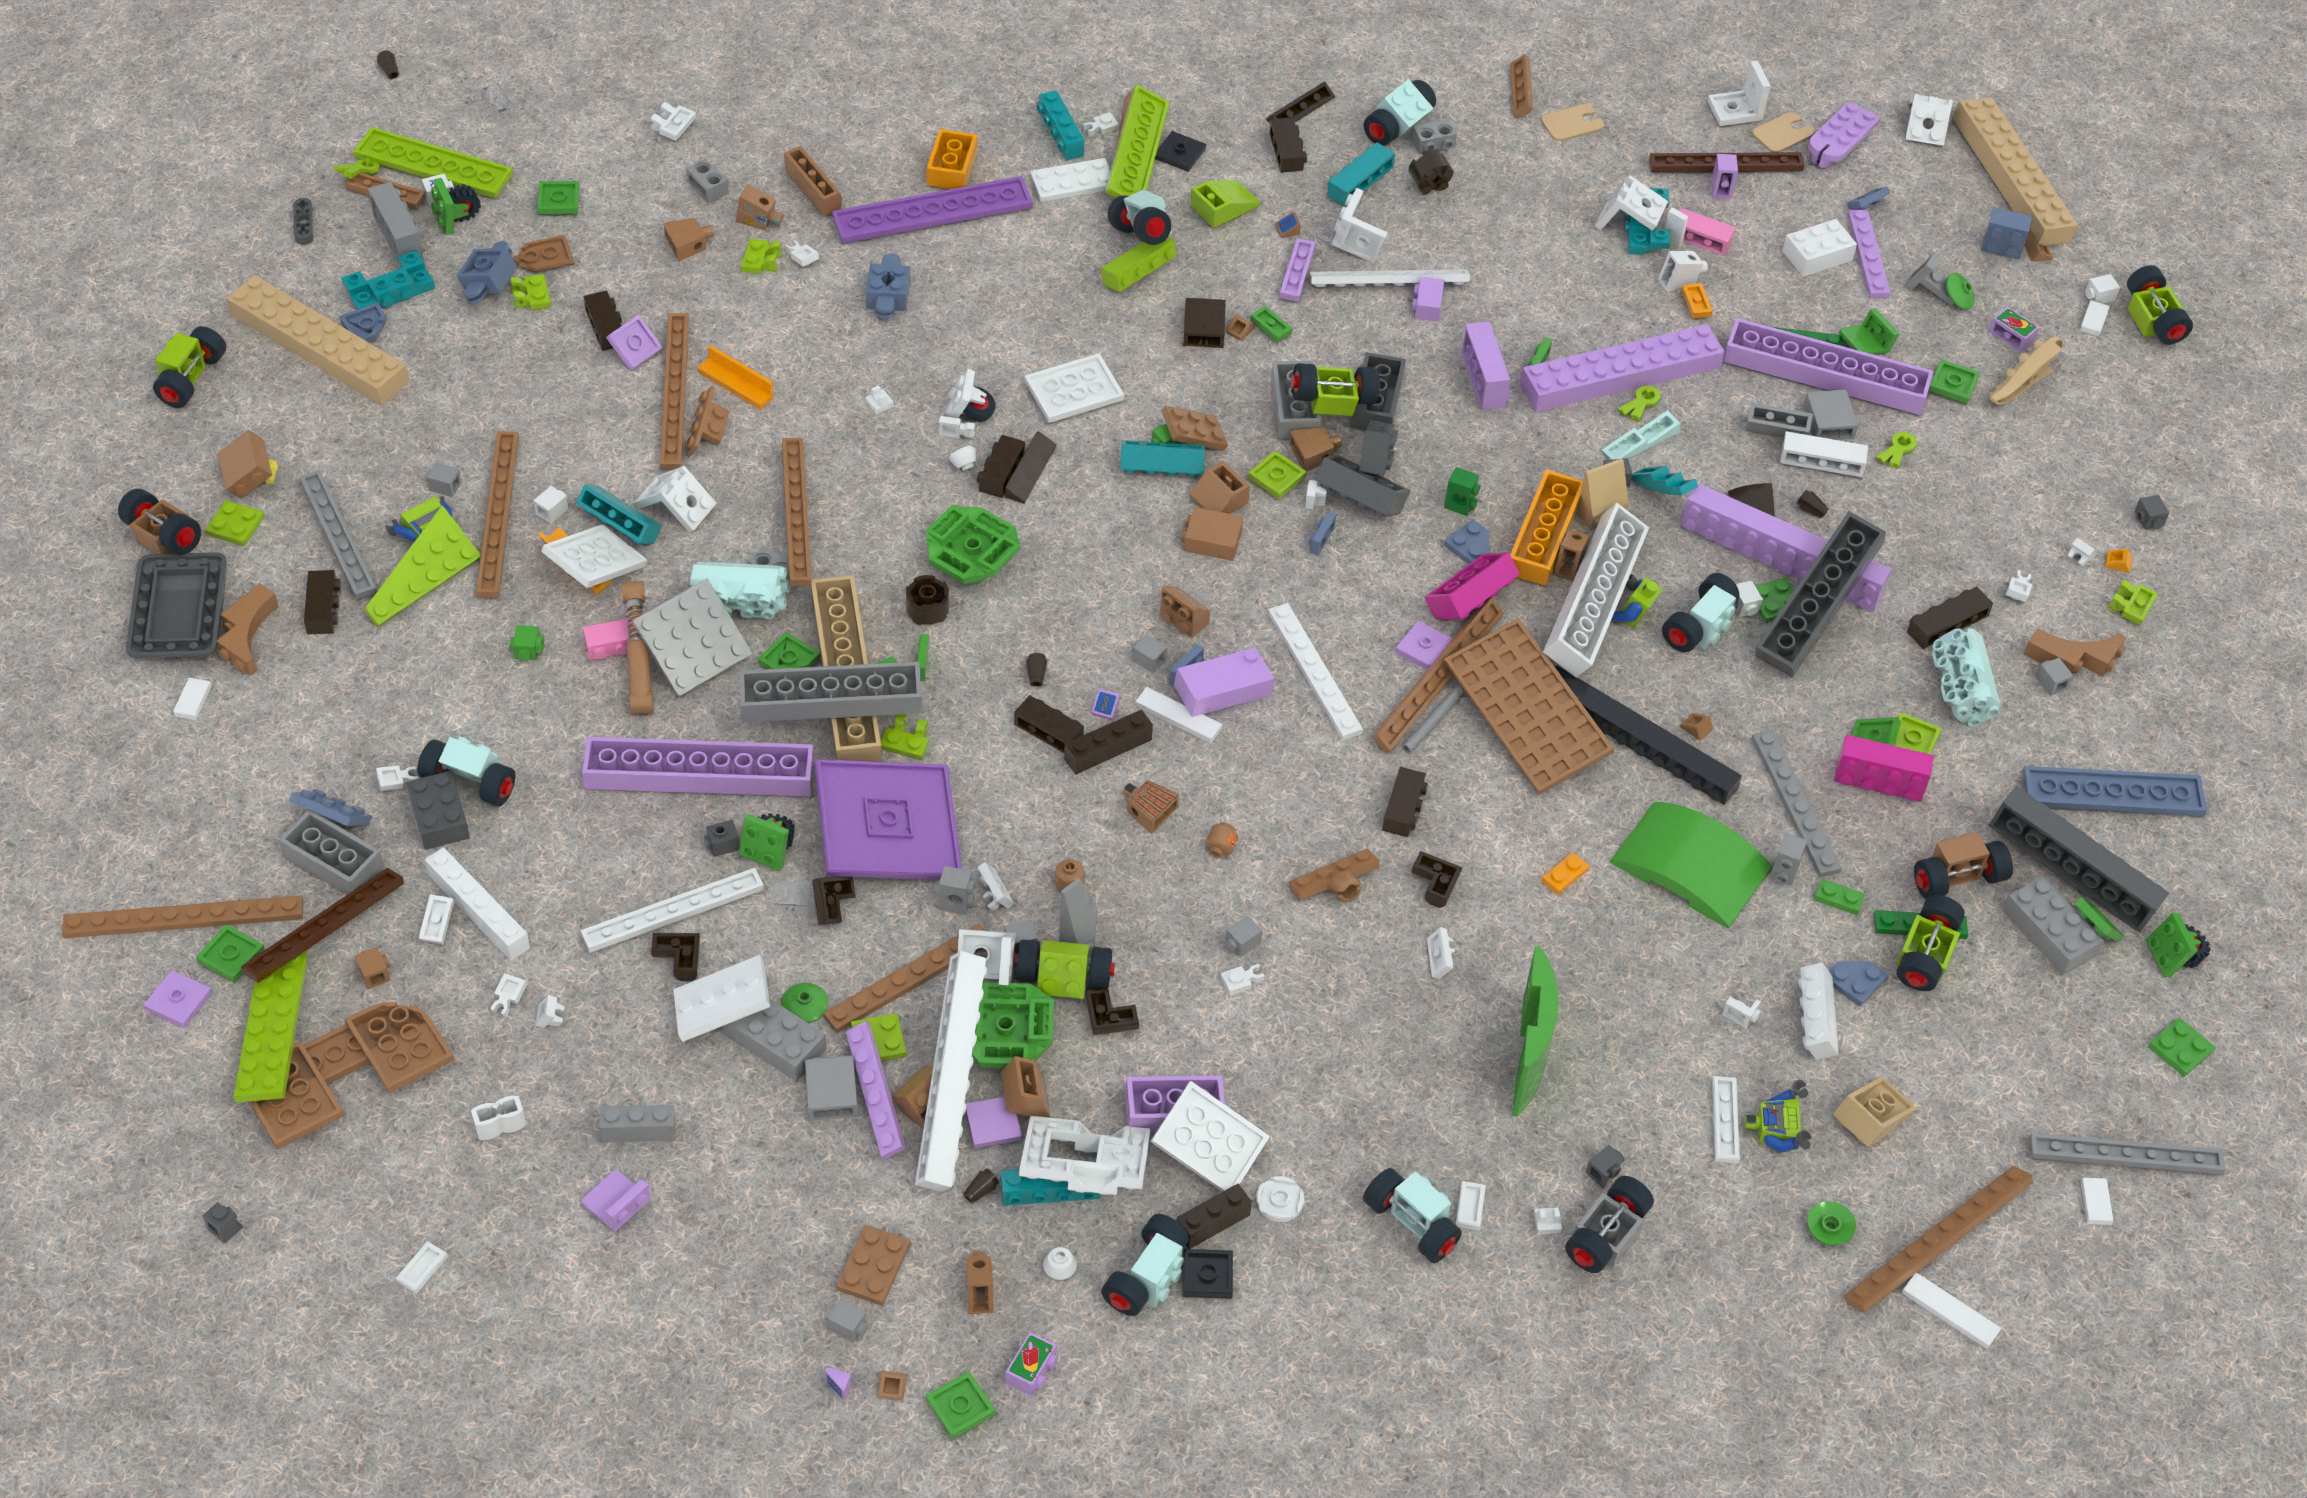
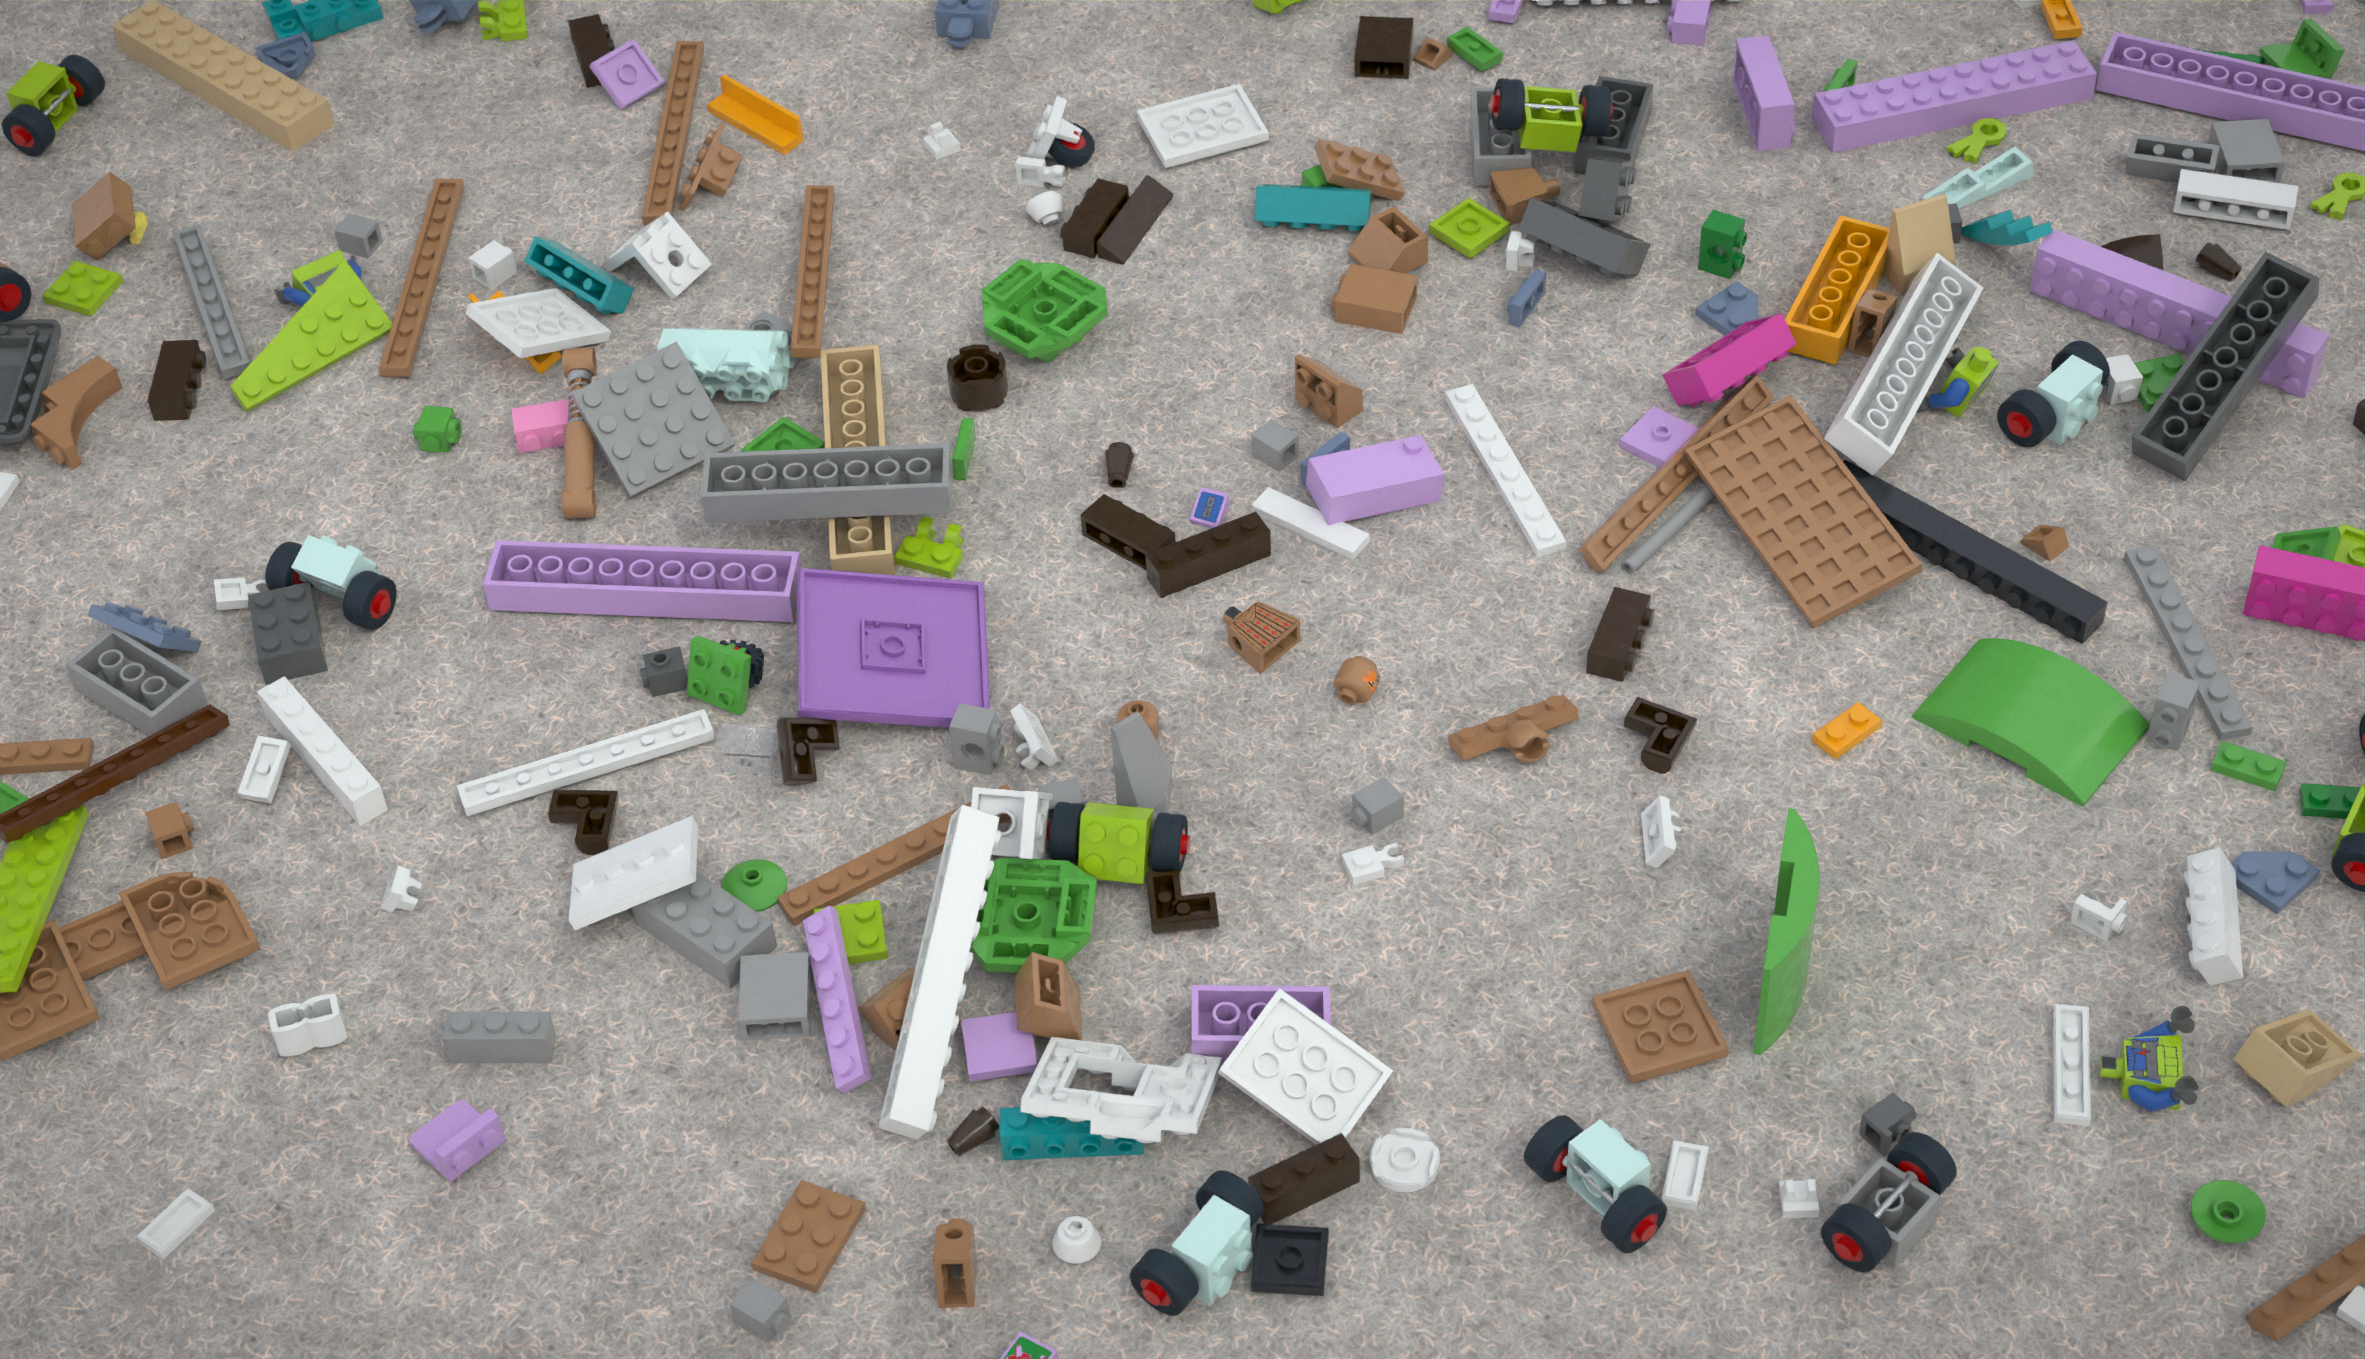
camera: 10 degrees right, 5 degrees down
white plate [490,973,527,1017] -> none
none -> medium nougat plate [1592,970,1729,1084]

